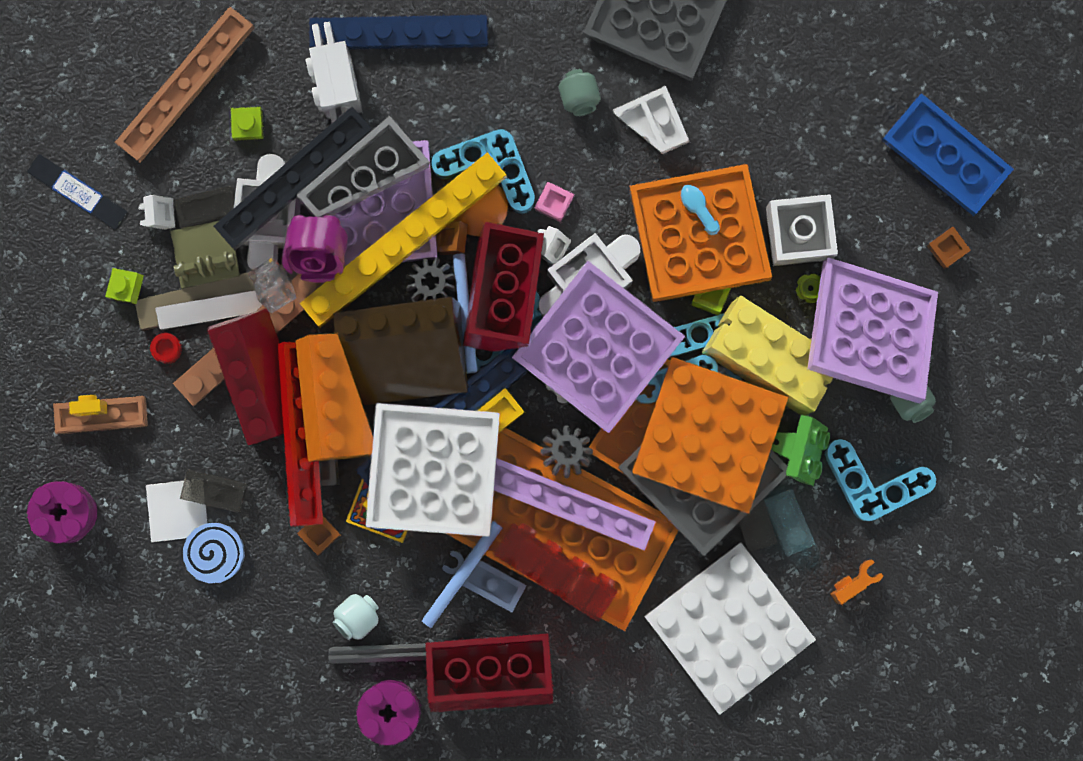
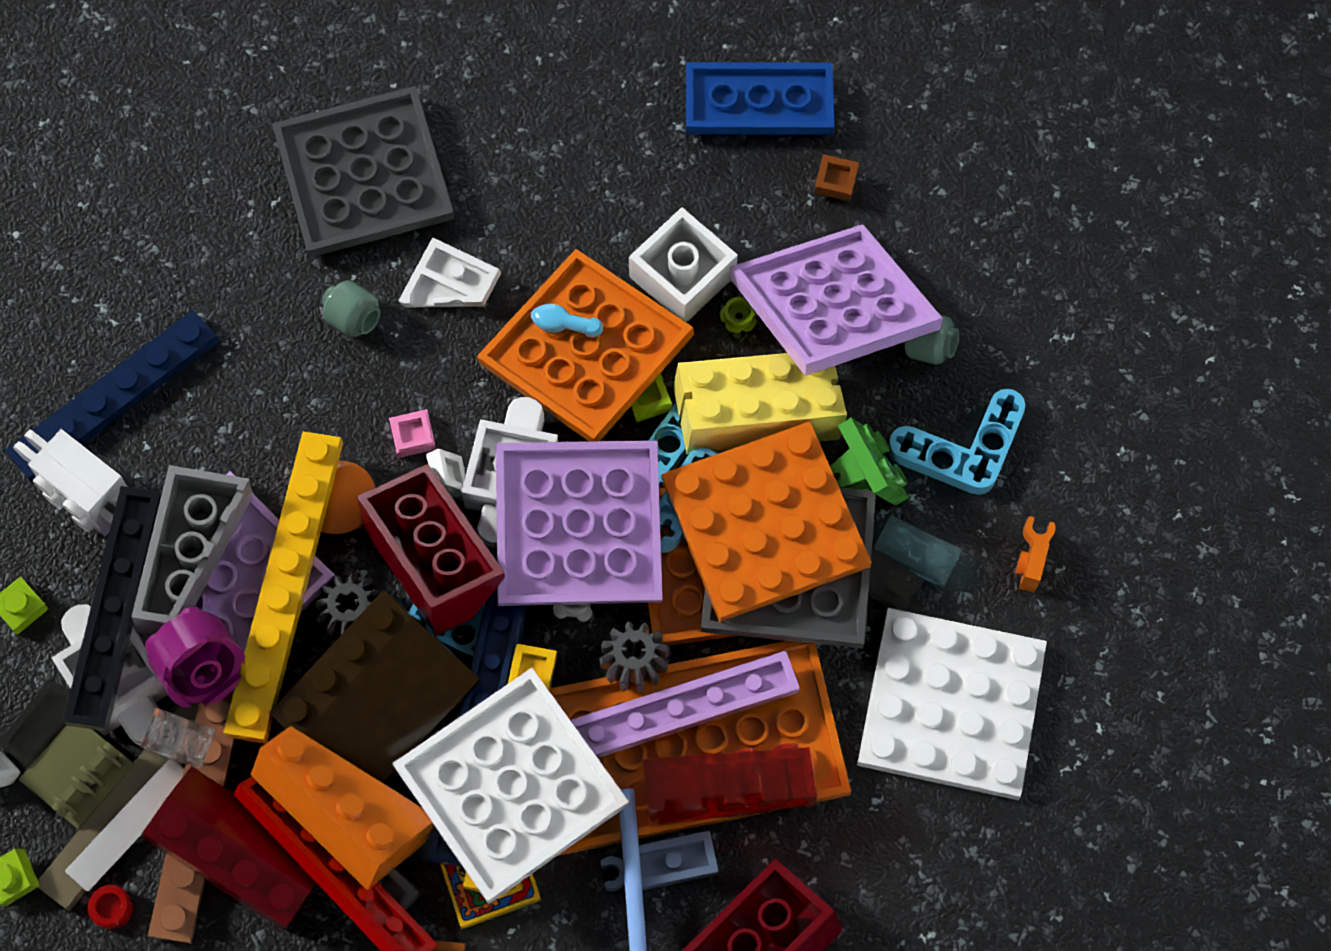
camera: 40 degrees left, 15 degrees down
medium azure beam [431,129,535,214] -> none
dark orange plate [436,221,468,255] -> none
light blue bar [453,254,477,374] -> none

